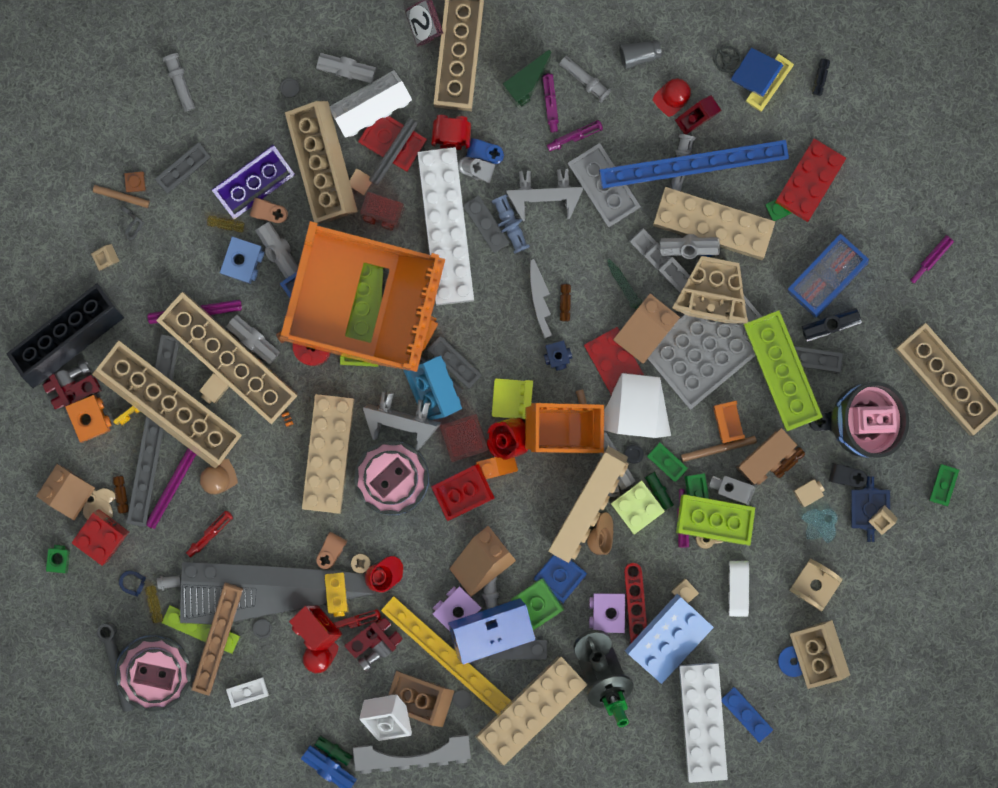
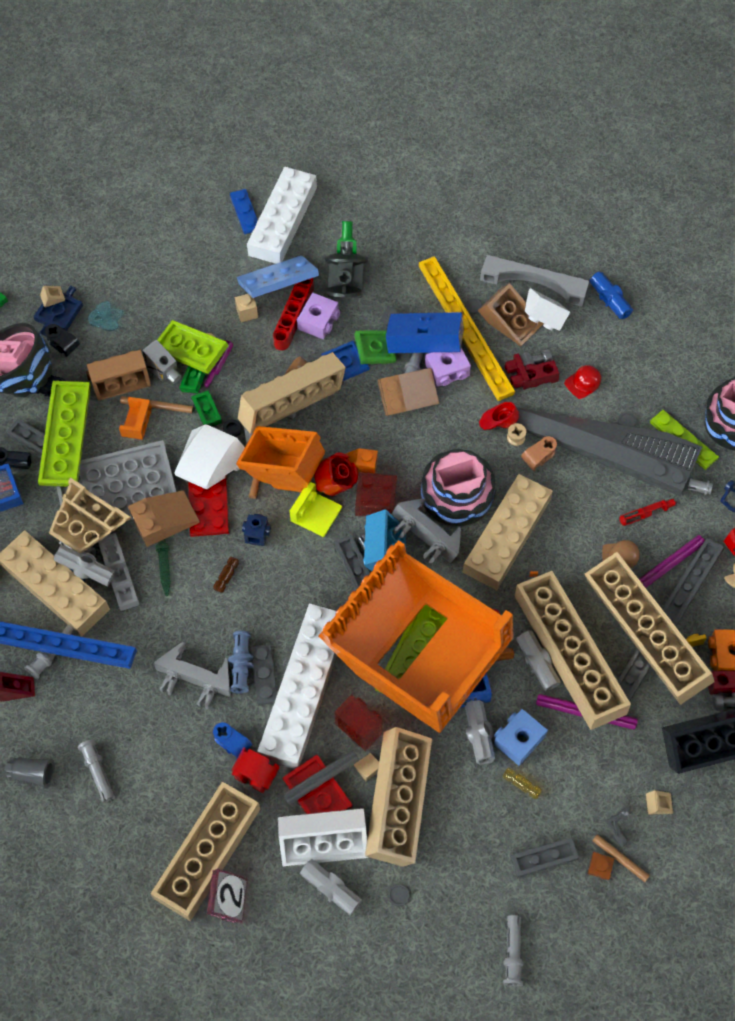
camera: 155 degrees left, 25 degrees down
reddish brown axle [113,476,129,514] -> none
clear yellow axle [145,585,163,623] -> none
medium nougat tile [191,582,244,696] -> none
tan brick [200,373,229,404] -> none
dark purple slope [211,145,295,219] -> none
white plate [226,677,269,708] -> none
nougat piece [249,198,288,223] -> none
red brick [289,606,343,651] -> none
dark green pin [314,735,353,766] -> none
yellow bracket [325,573,349,617] -> none
red piece [334,609,381,629] -> none
red plate [431,463,495,521] -> none
light grey piece [458,157,495,184] -> none
tan brick [475,657,587,766] -> none
dark green slope [503,50,551,107] -> none
light grey slope [530,259,552,339] -> none
magenta piece [542,73,559,133] -> none
magenta piece [547,120,603,152] -> none
light grey plate [567,143,641,228] -> none
yellowish green brick [610,481,665,534] -> none
dark green pin [644,472,674,510] -> none
red cap [653,78,691,117] -> none
white beam [728,561,749,617] -> none
blue piece [778,646,803,677] -> none
tan hose [789,559,842,612] -> none
tan slope [790,620,850,689] -> none
tan brick [793,479,825,507] -> none

